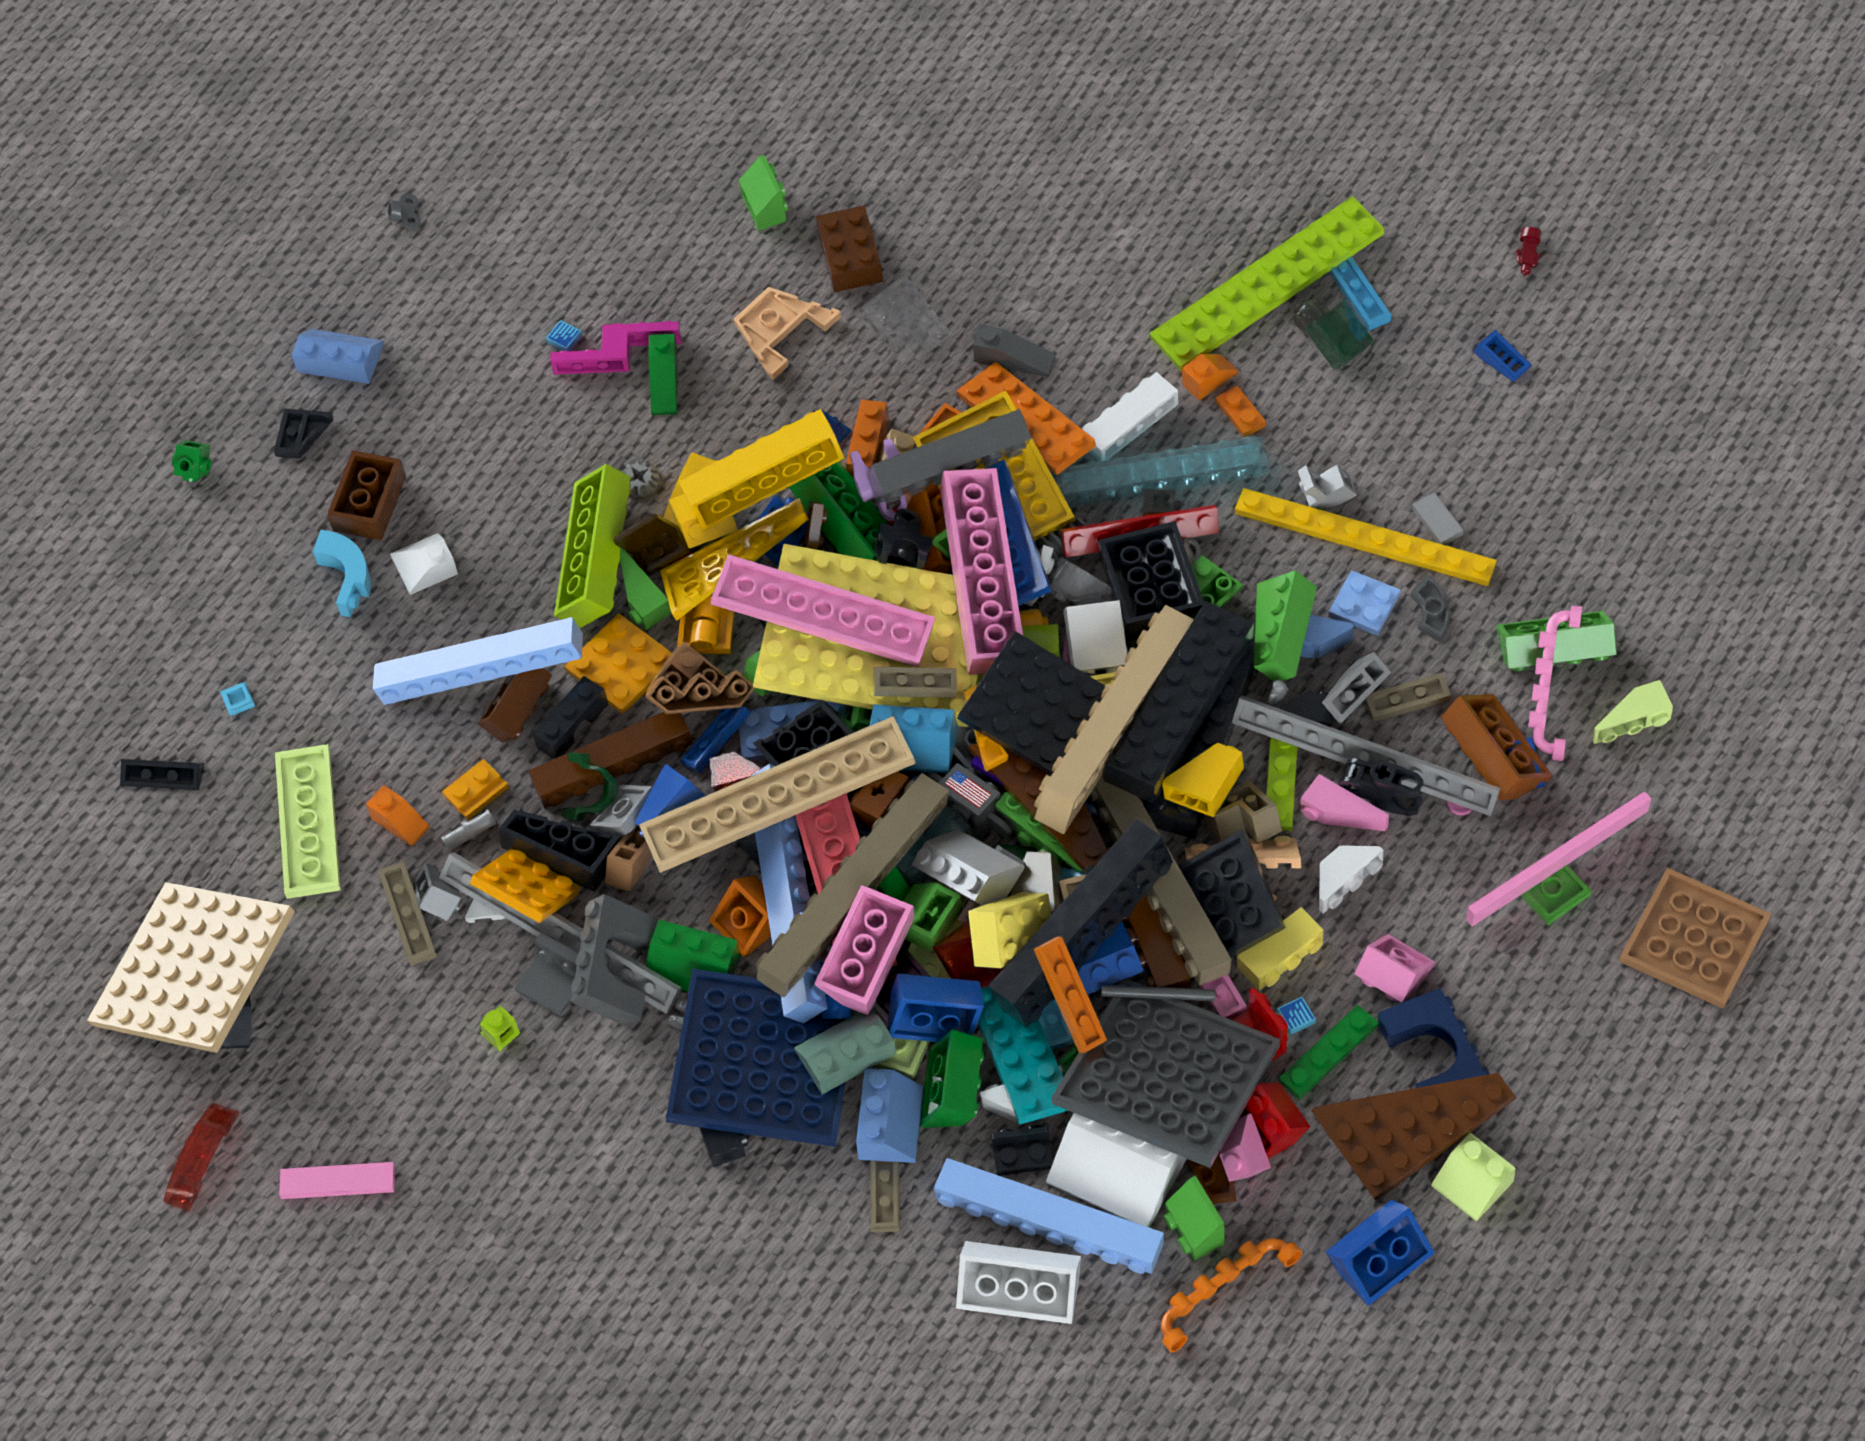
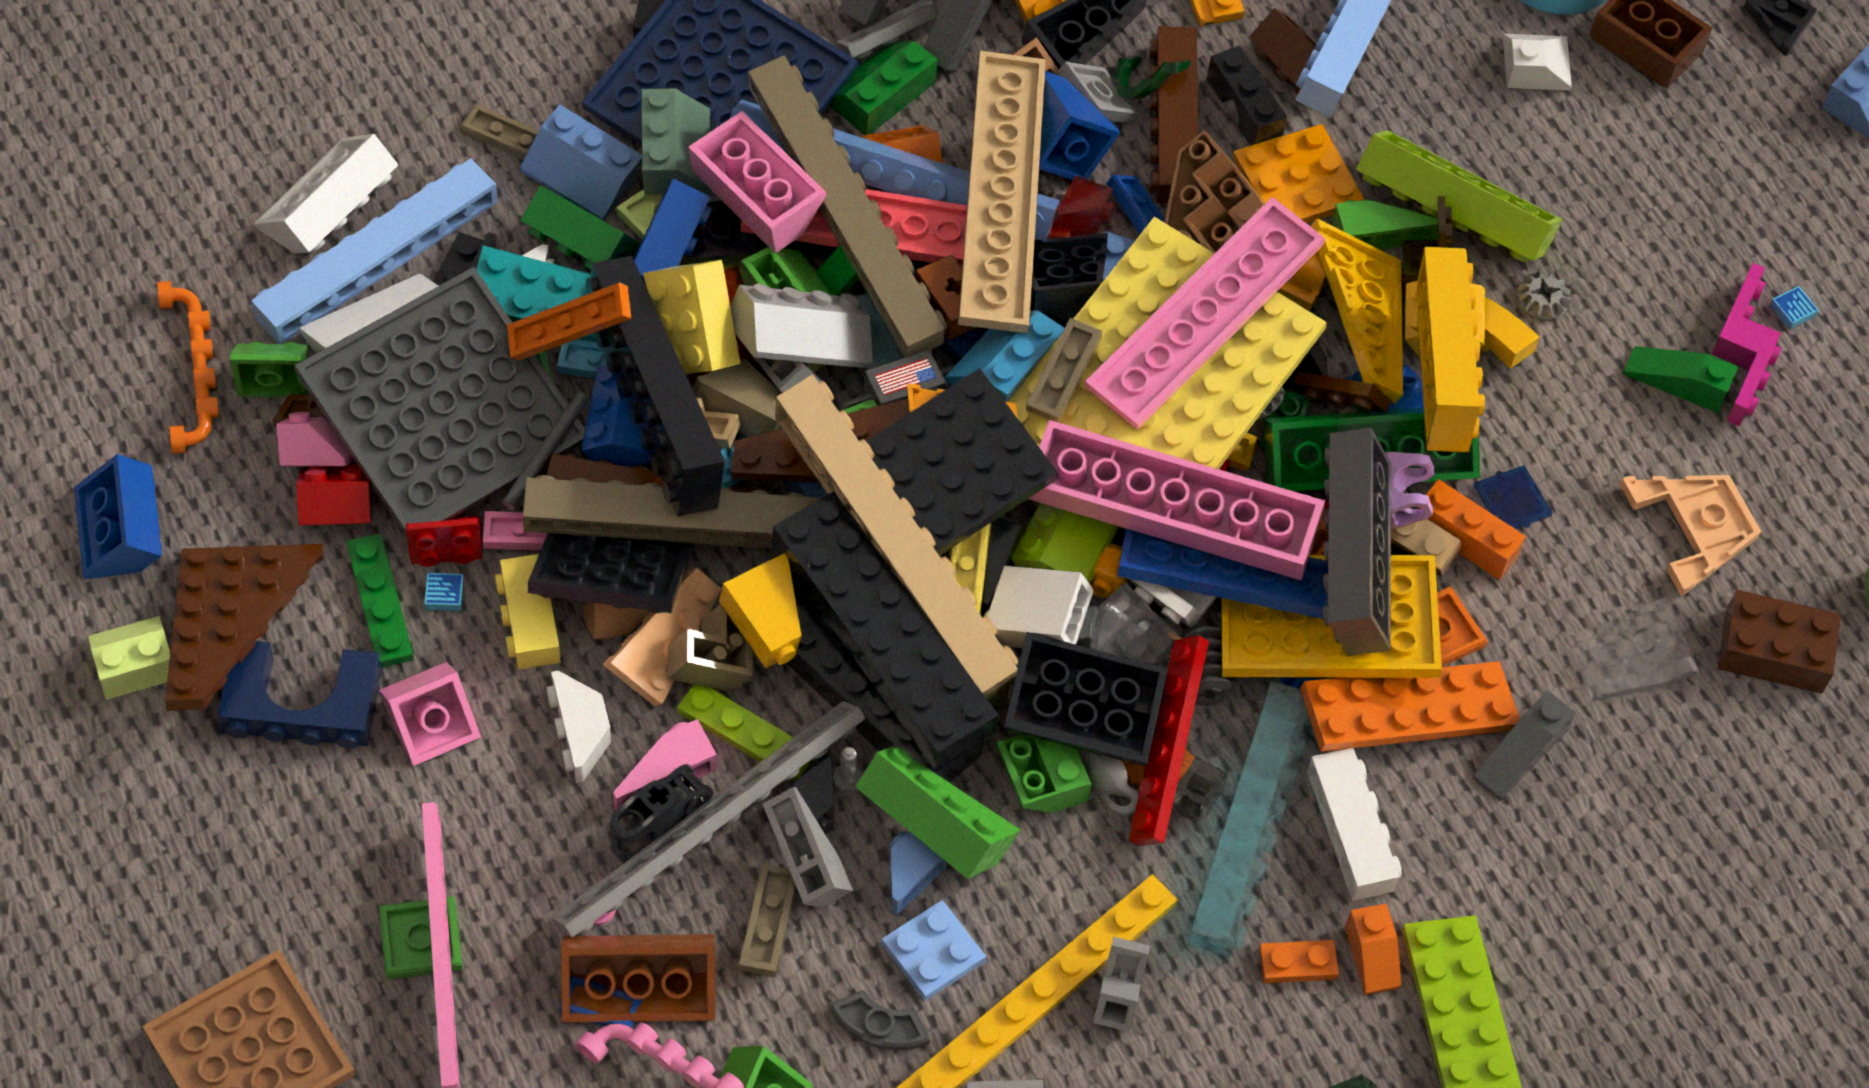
camera: 105 degrees right, 0 degrees up
black piece [874,509,933,570] -> none

